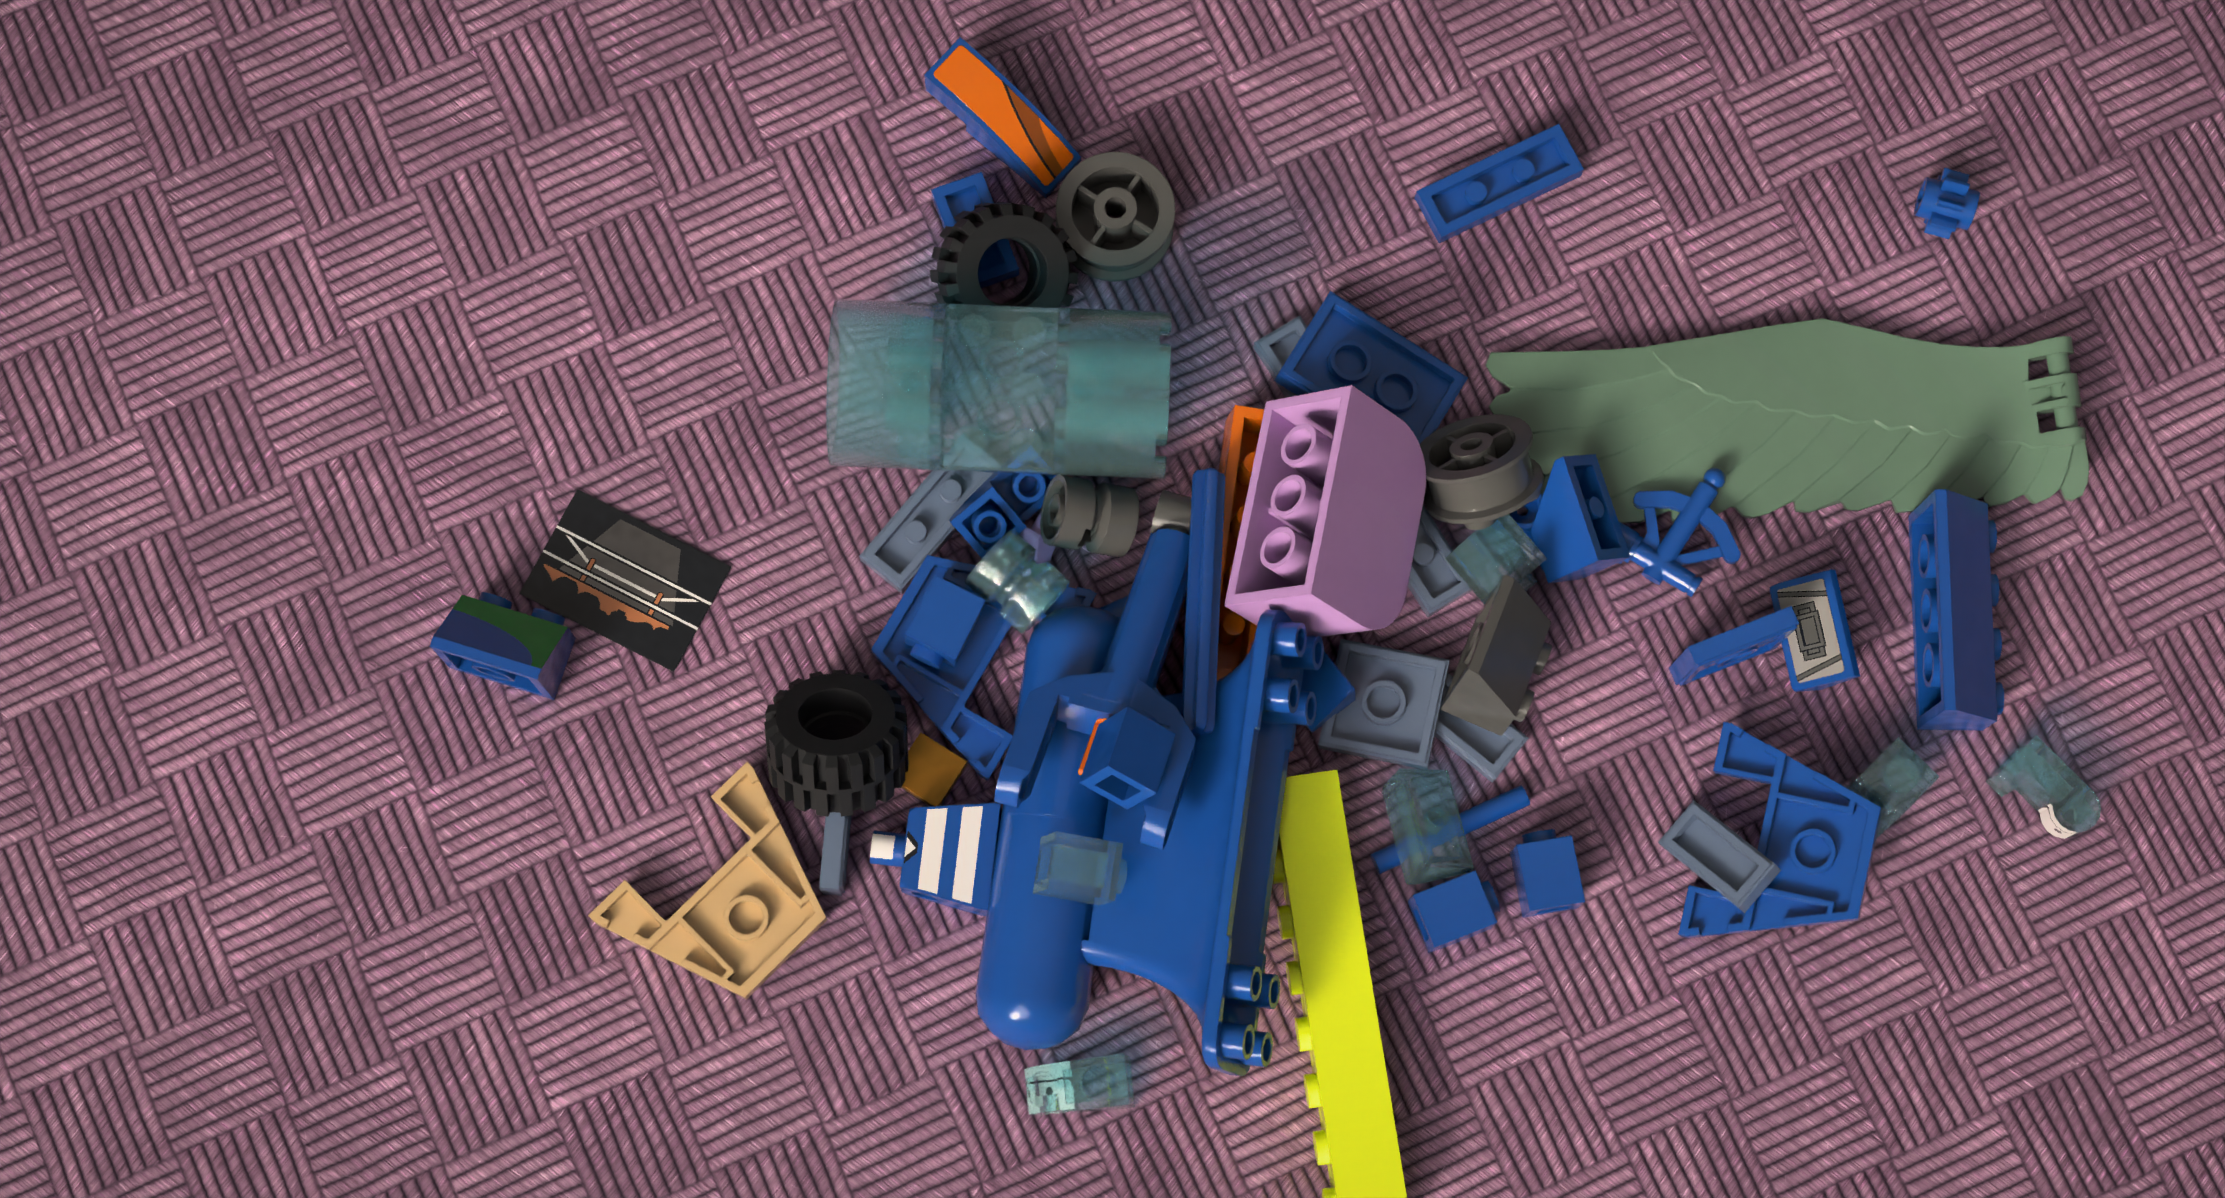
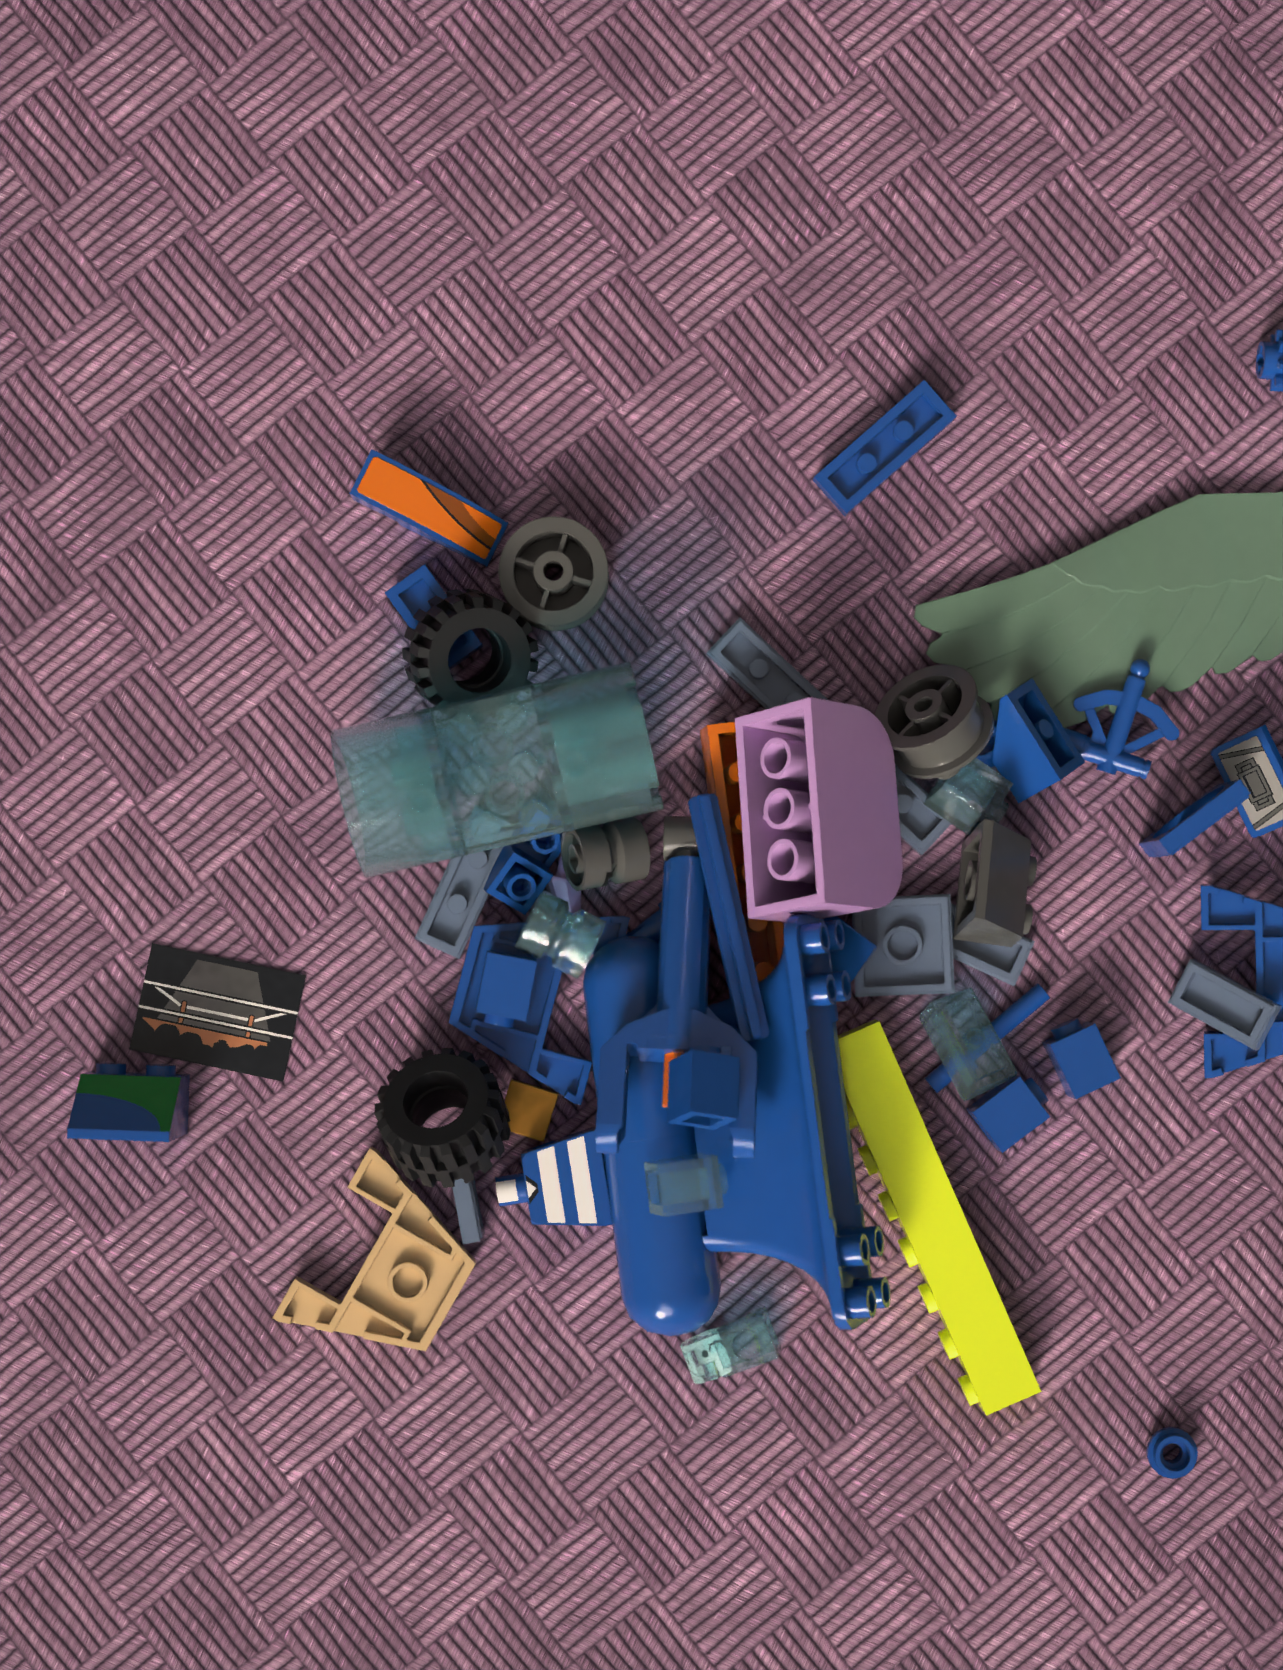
camera: 15 degrees left, 10 degrees up
blue tile [1274,291,1468,444] -> none

